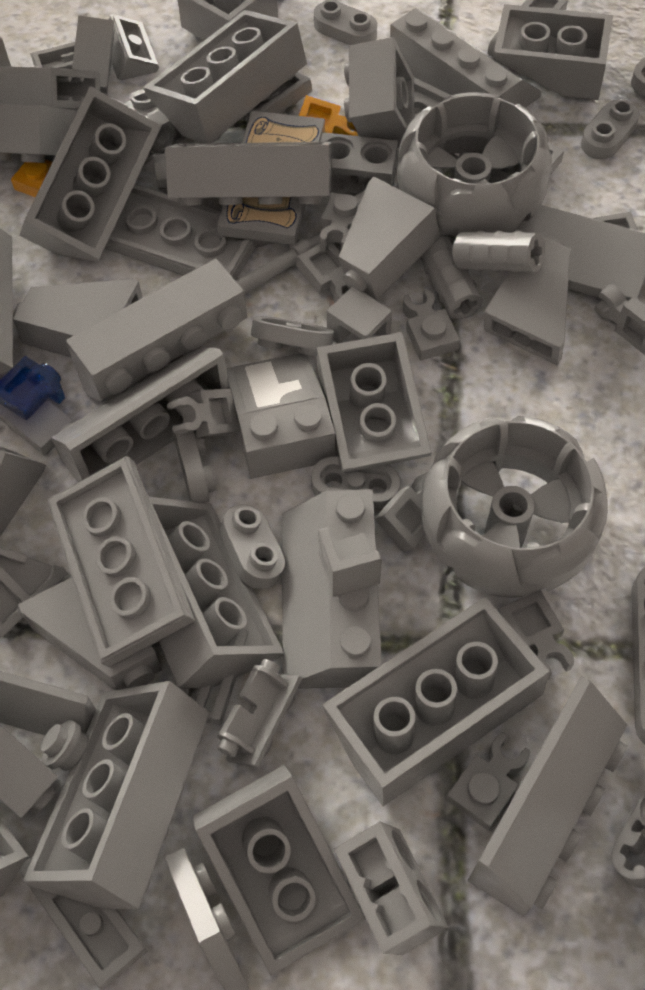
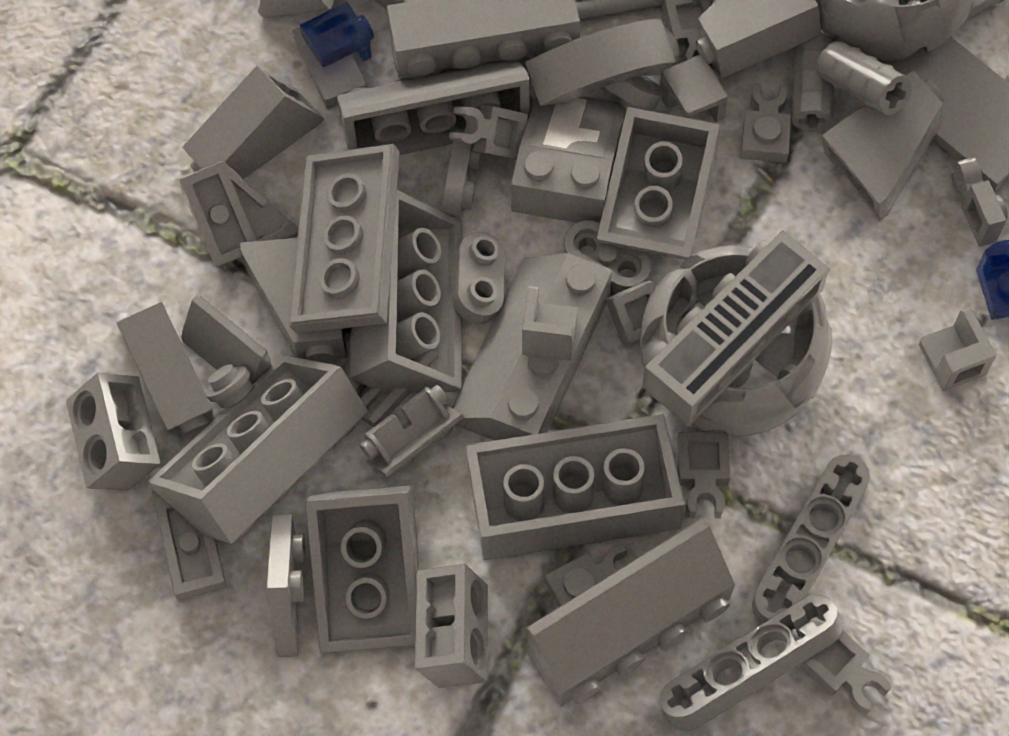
camera: 25 degrees right, 5 degrees up
none -> light grey arch [525,19,680,106]
none -> light grey brick [642,230,830,427]

